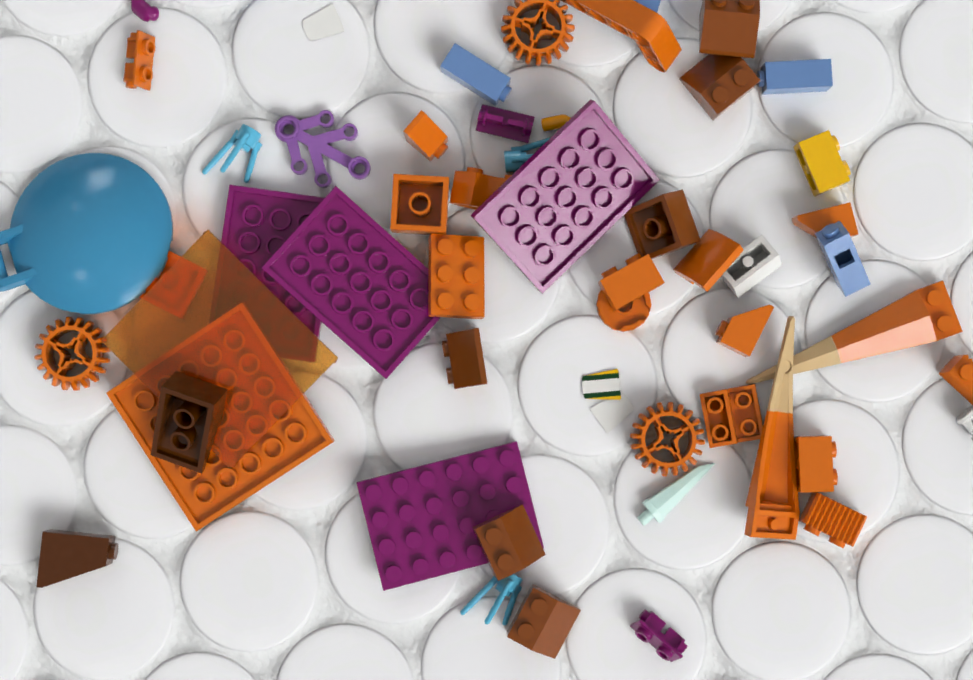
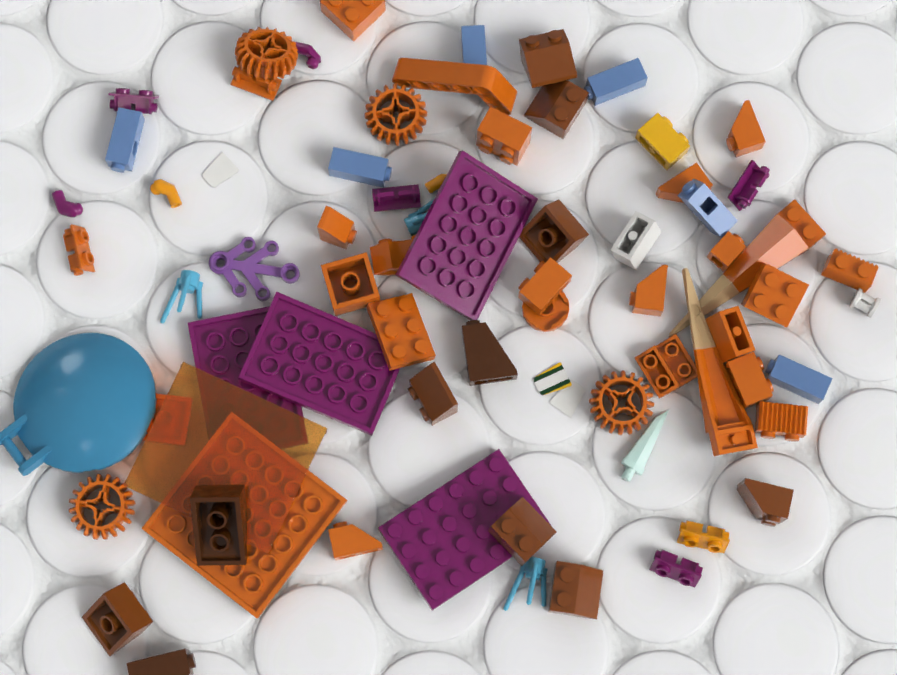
camera: 20 degrees left, 10 degrees down
orange slope [673,229,743,292] -> none
none -> dark orange slope [82,582,153,656]
none -> light orange arm [150,179,182,208]
none -> orange slope [328,522,383,560]
none -> reddish brown slope [462,320,518,386]
none -> orange brick [476,106,532,166]
none -> light orange hinge [676,520,730,553]
none -> orange brick [705,306,755,363]
none -> orange brick [707,231,746,272]
none -> orange slope [726,100,766,157]
none -> magenta hinge [728,160,770,211]
none -> dark orange slope [737,478,794,527]
none -> orange brick [741,262,809,328]
none -> medium blue brick [765,355,833,404]

